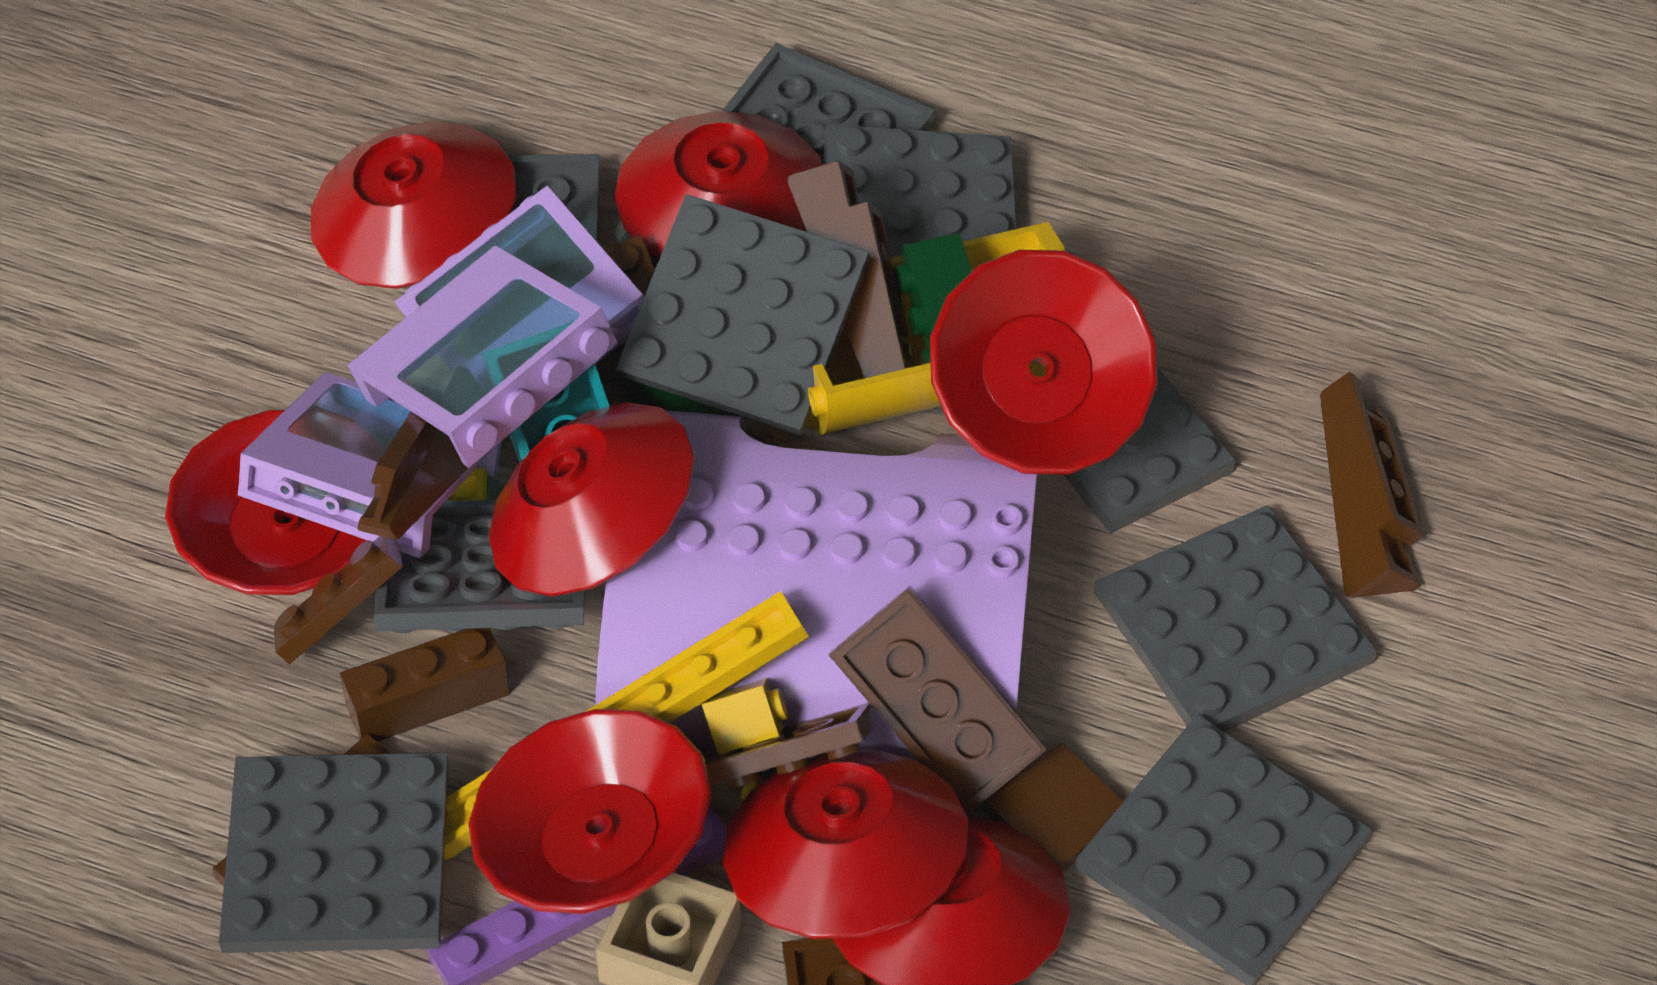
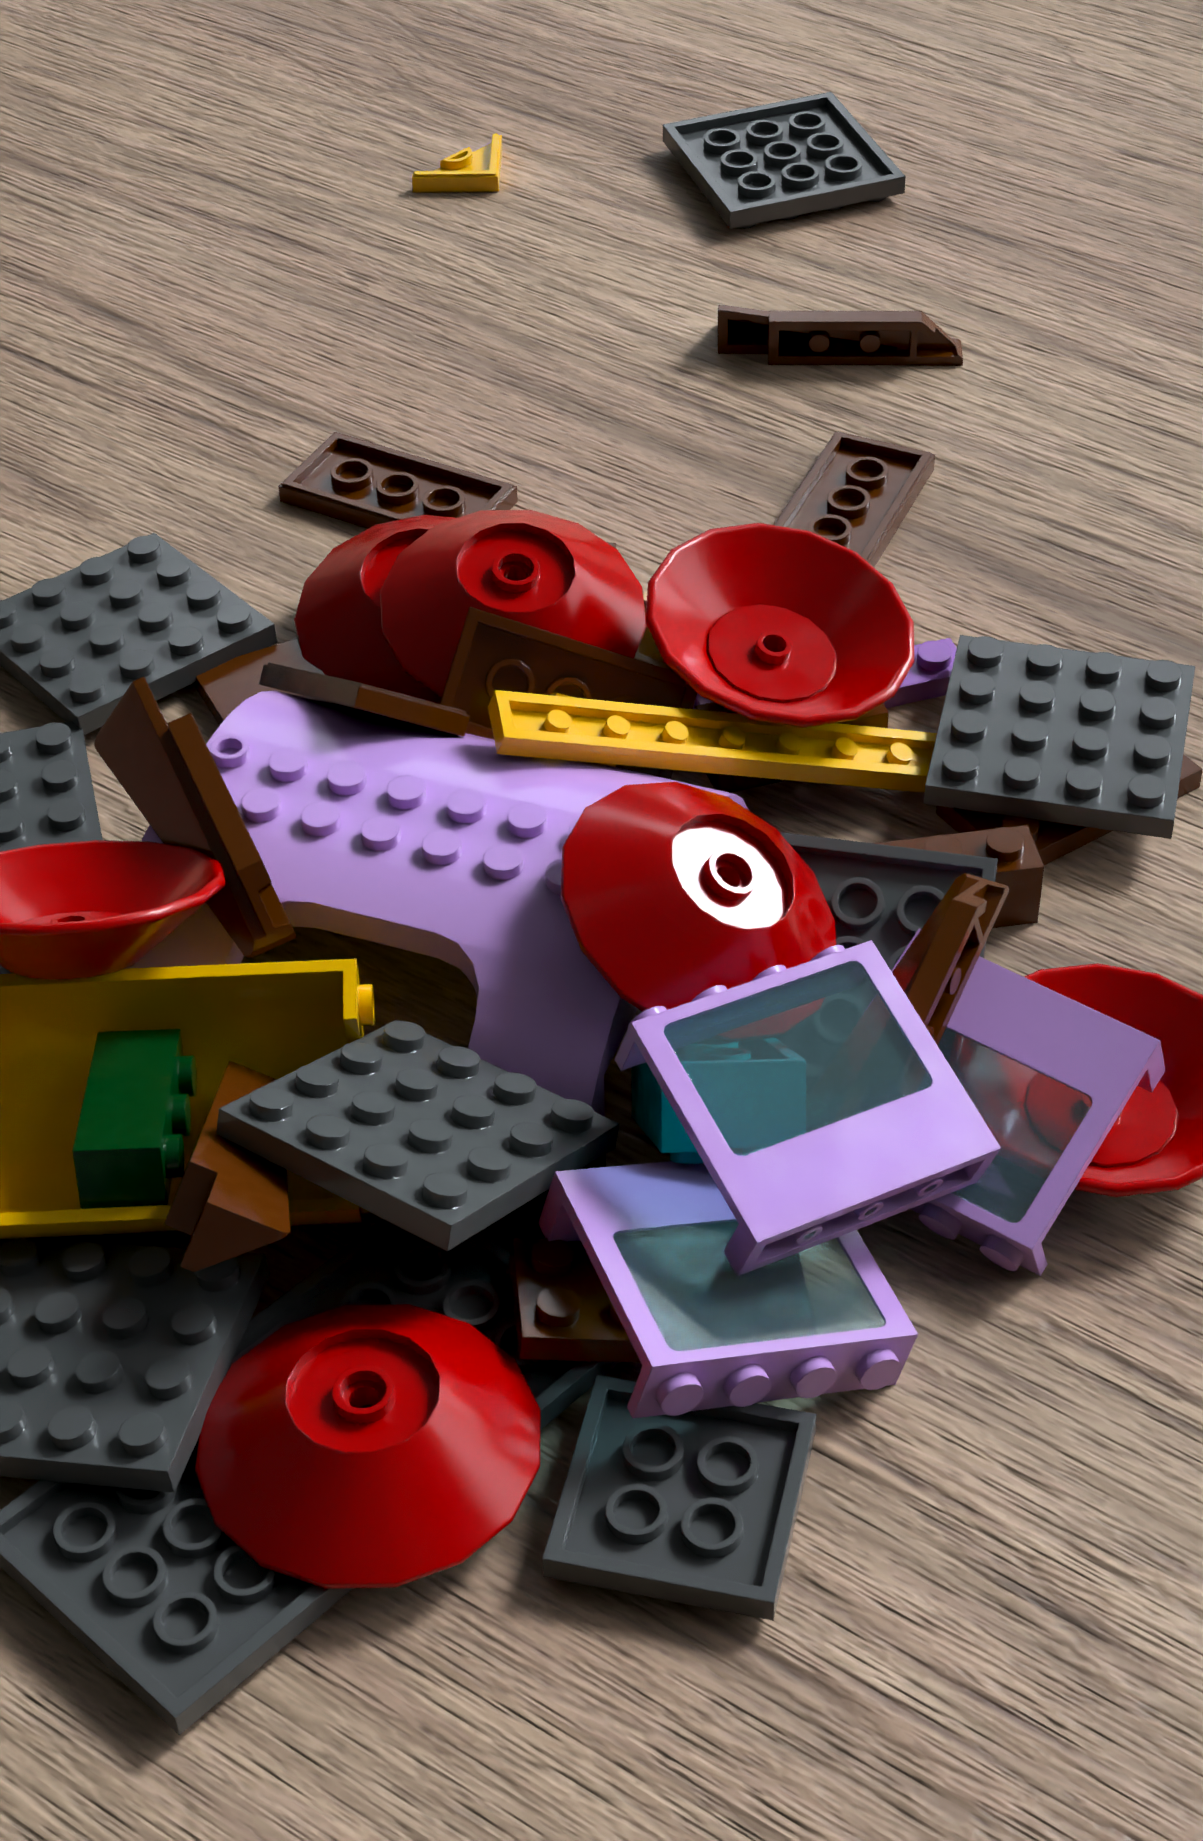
camera: 165 degrees left, 10 degrees down
reddish brown plate [274,536,402,665] -> none
red dish [311,121,517,289] -> none
none -> reddish brown wedge [94,676,297,958]

